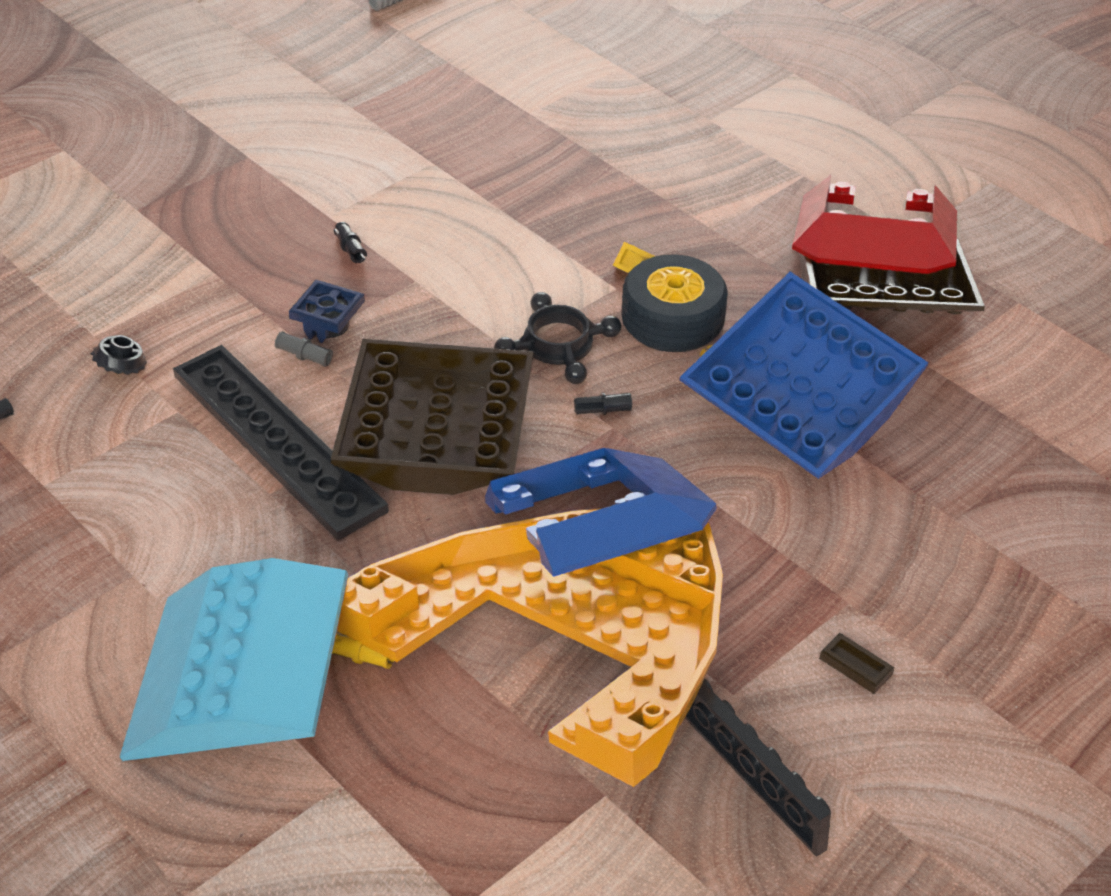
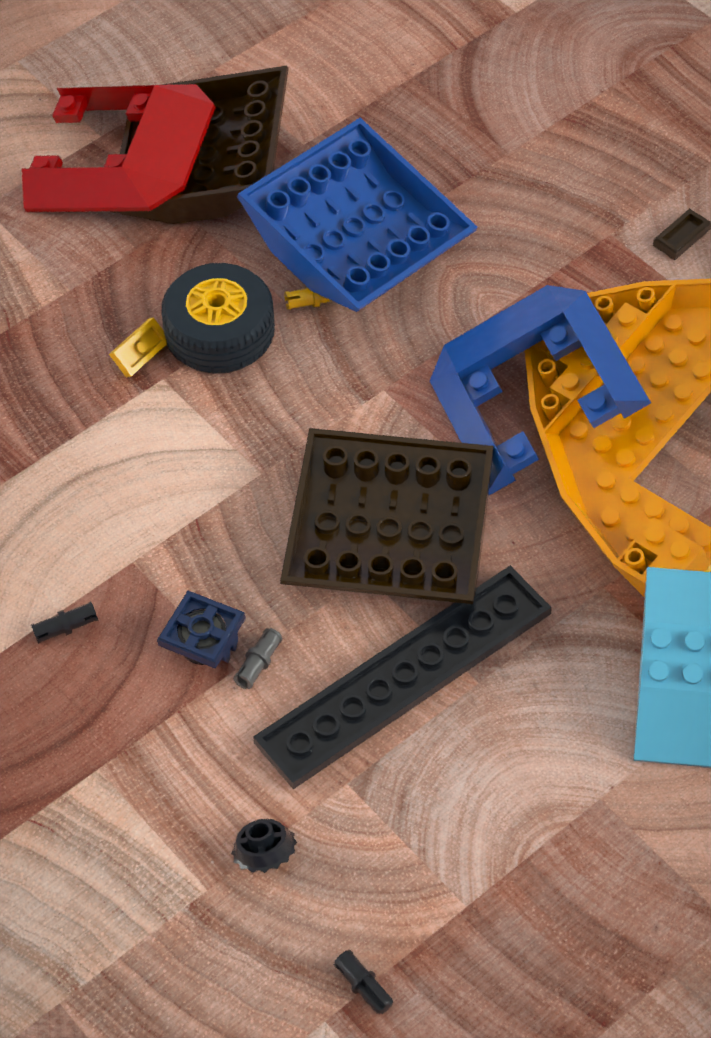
camera: 85 degrees left, 10 degrees up
black piece [494,292,622,384] -> none
black axle [574,392,632,415] -> none

